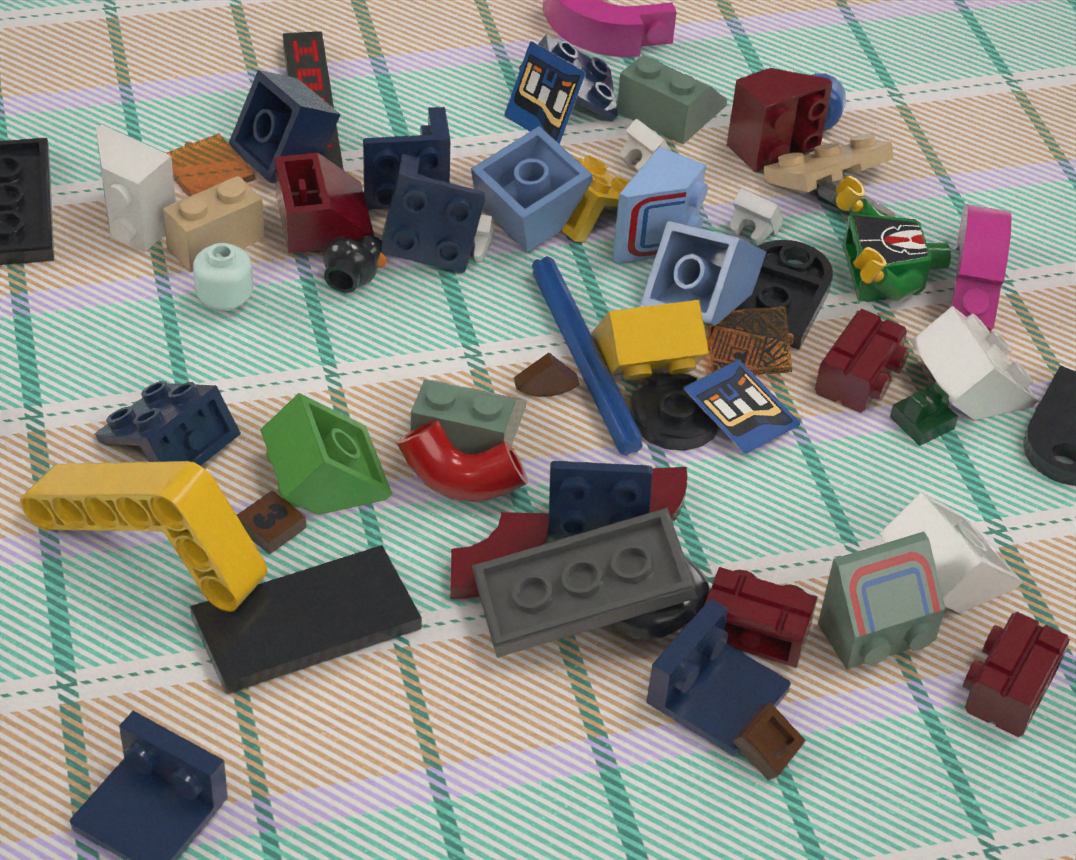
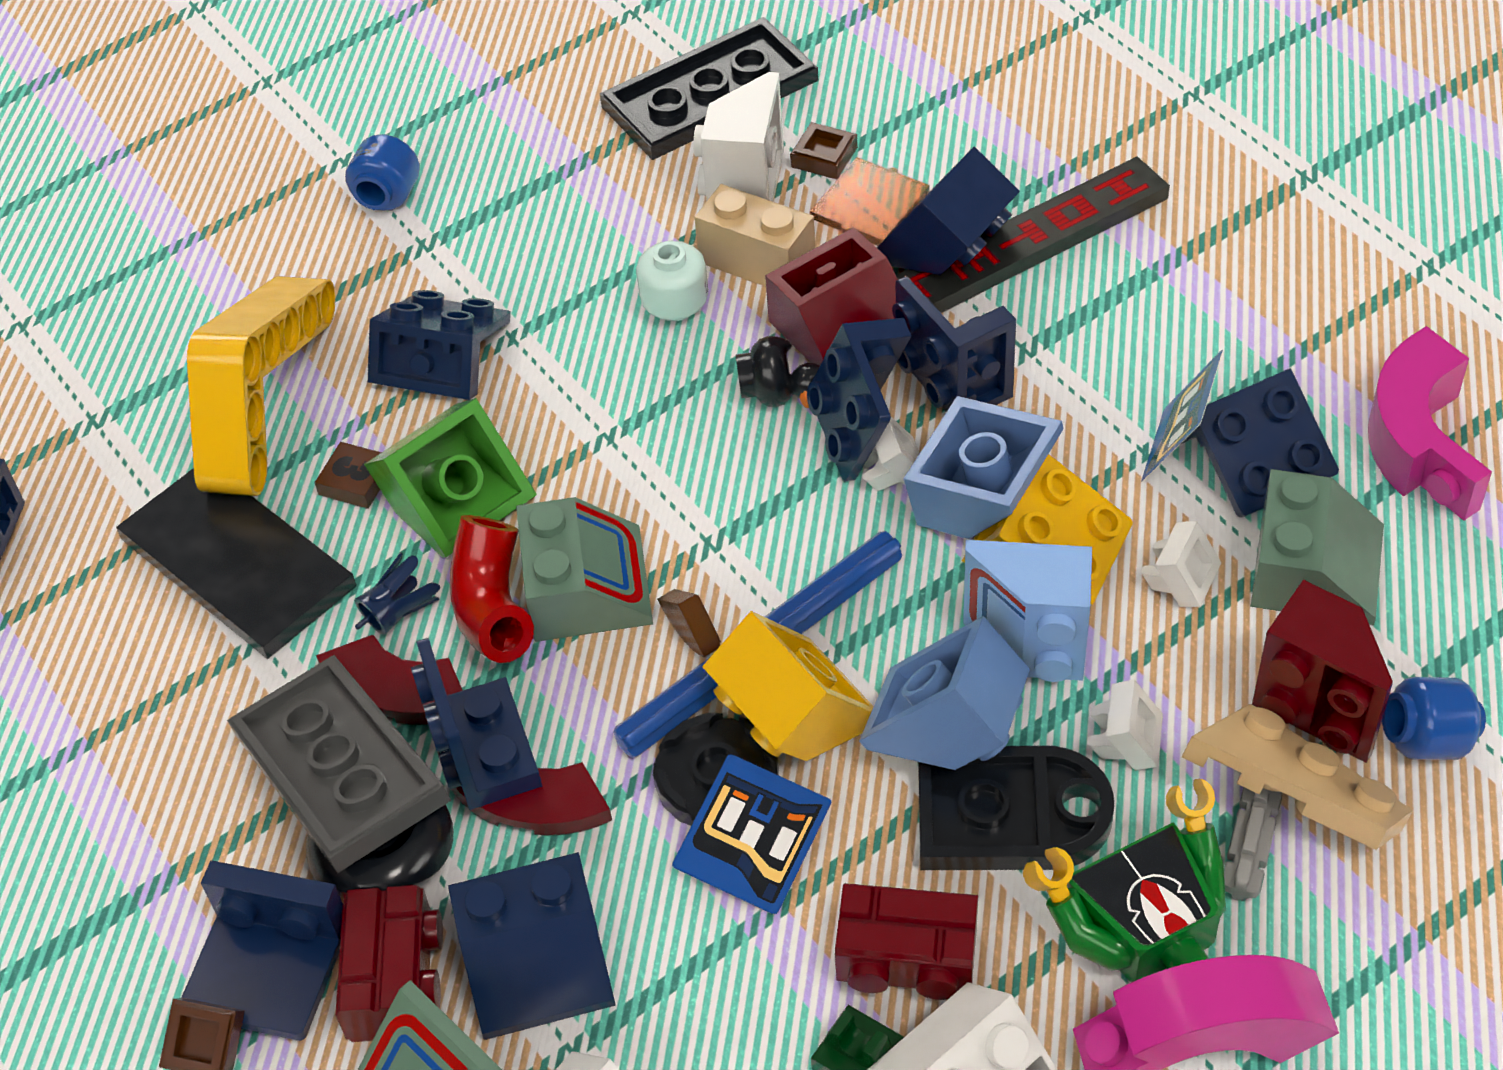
camera: 75 degrees right, 5 degrees up
clear orange piece [707,306,793,375] -> none
none -> dark blue piece [354,552,440,635]
none -> dark blue slope [448,852,616,1040]

